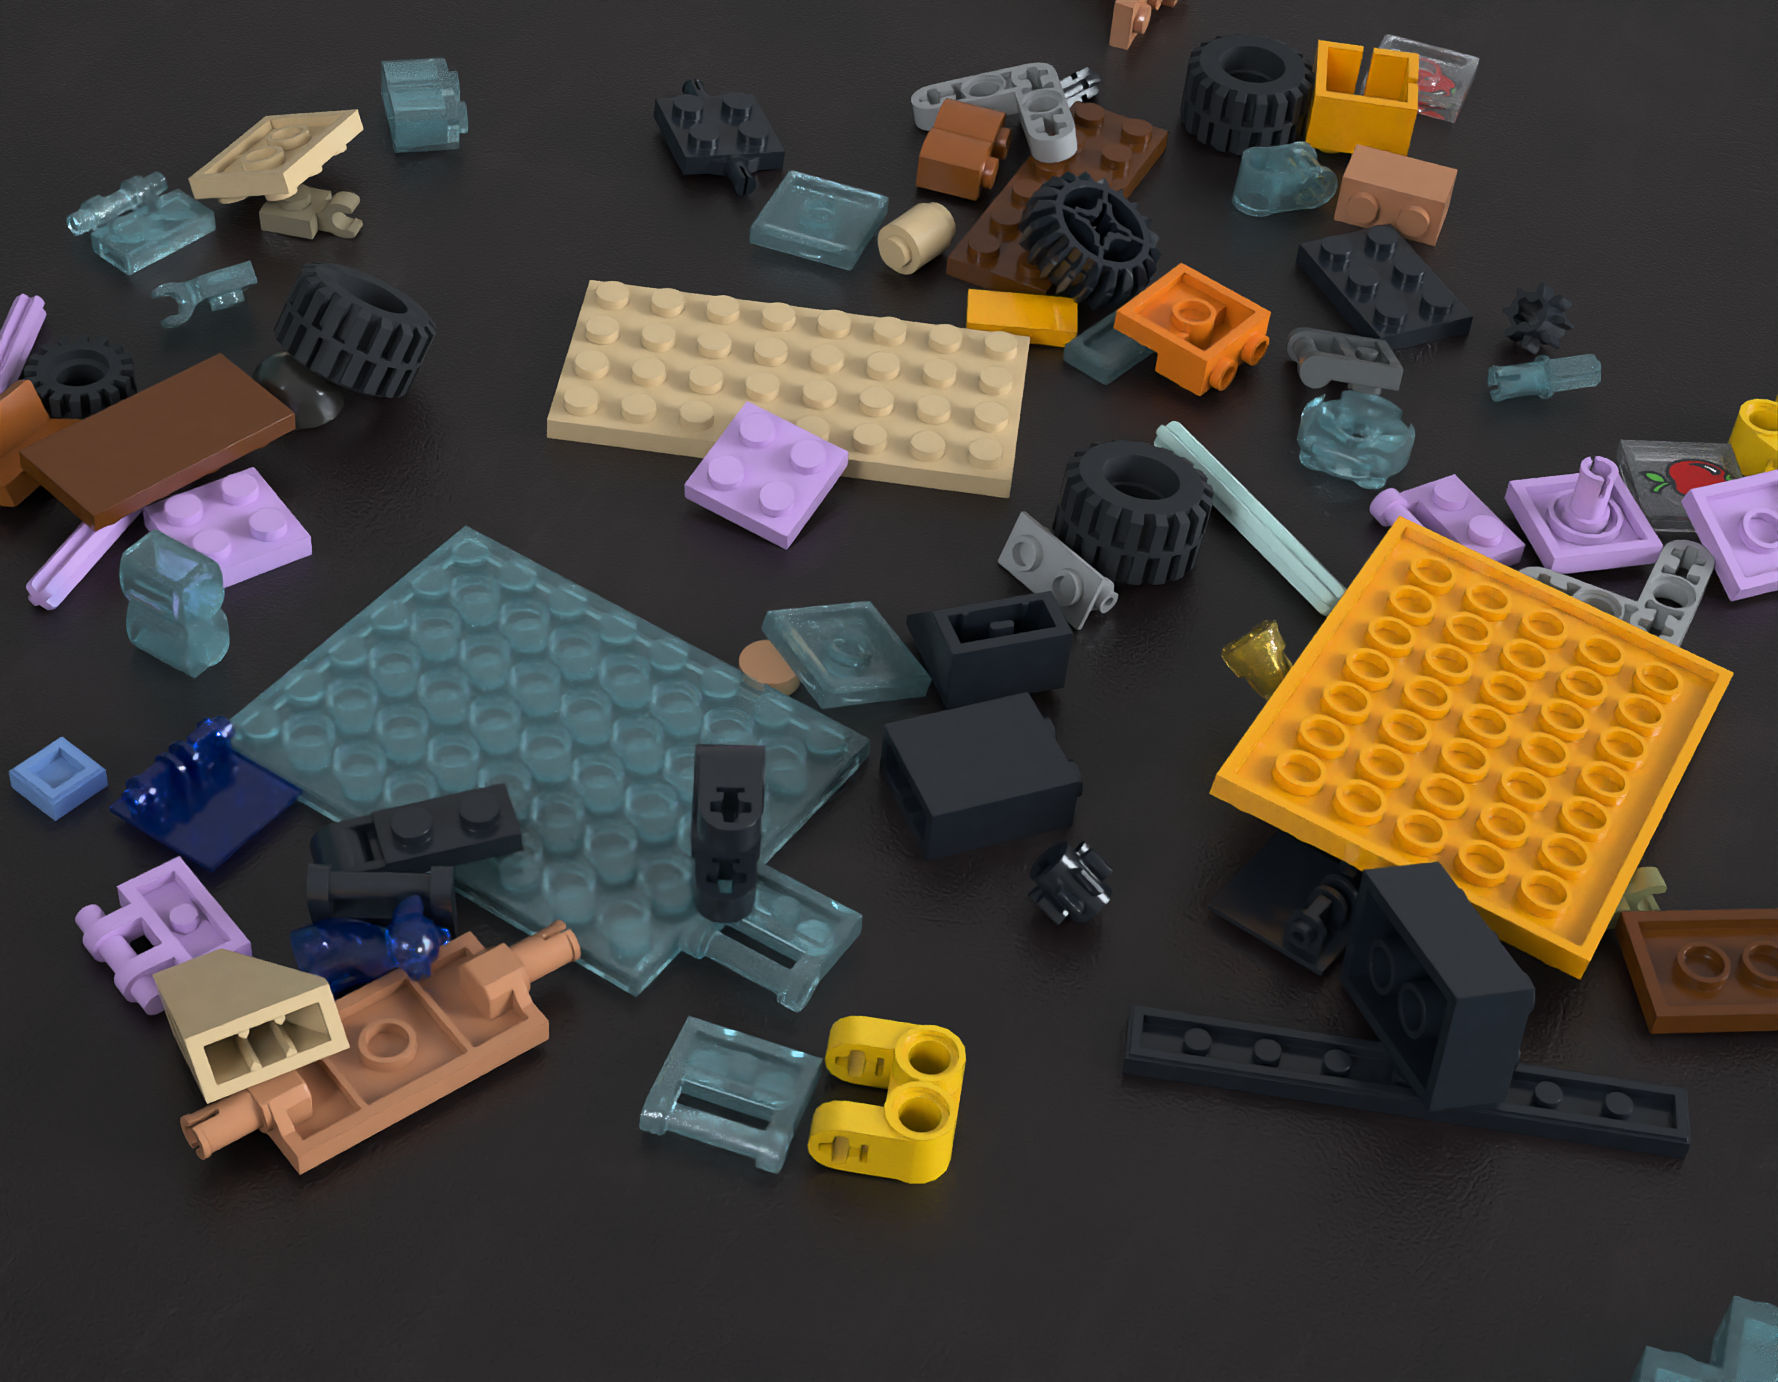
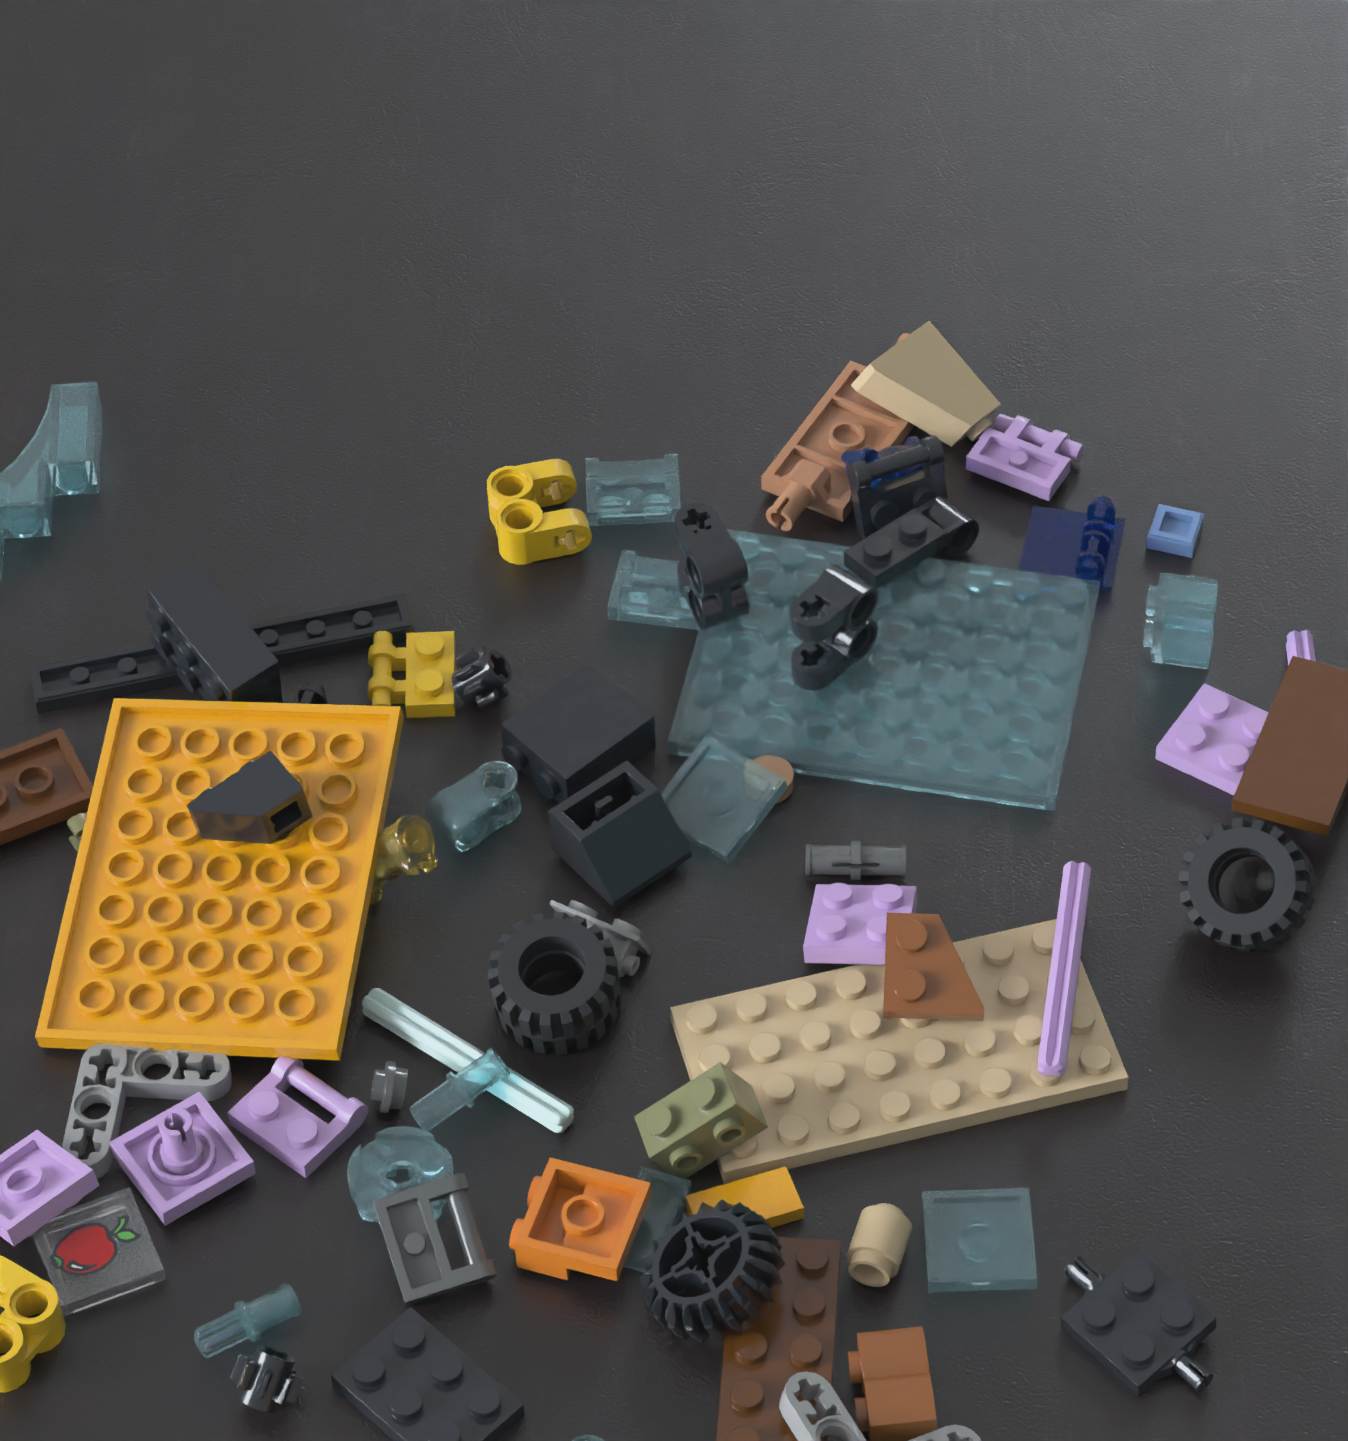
camera: 165 degrees right, 5 degrees up
none -> black slope [187,751,313,844]
none -> yellow plate [367,631,456,718]
none -> dark grey plate [370,1060,408,1113]
none -> clear light blue axle [410,1047,510,1131]
none -> clear light blue piece [425,760,521,852]
none -> olive brick [634,1062,768,1181]
none -> black piece [790,565,879,691]
none -> dark grey pin [805,840,906,880]
none -> dark orange wing [883,912,984,1021]
none -> lavender axle [1037,861,1091,1077]

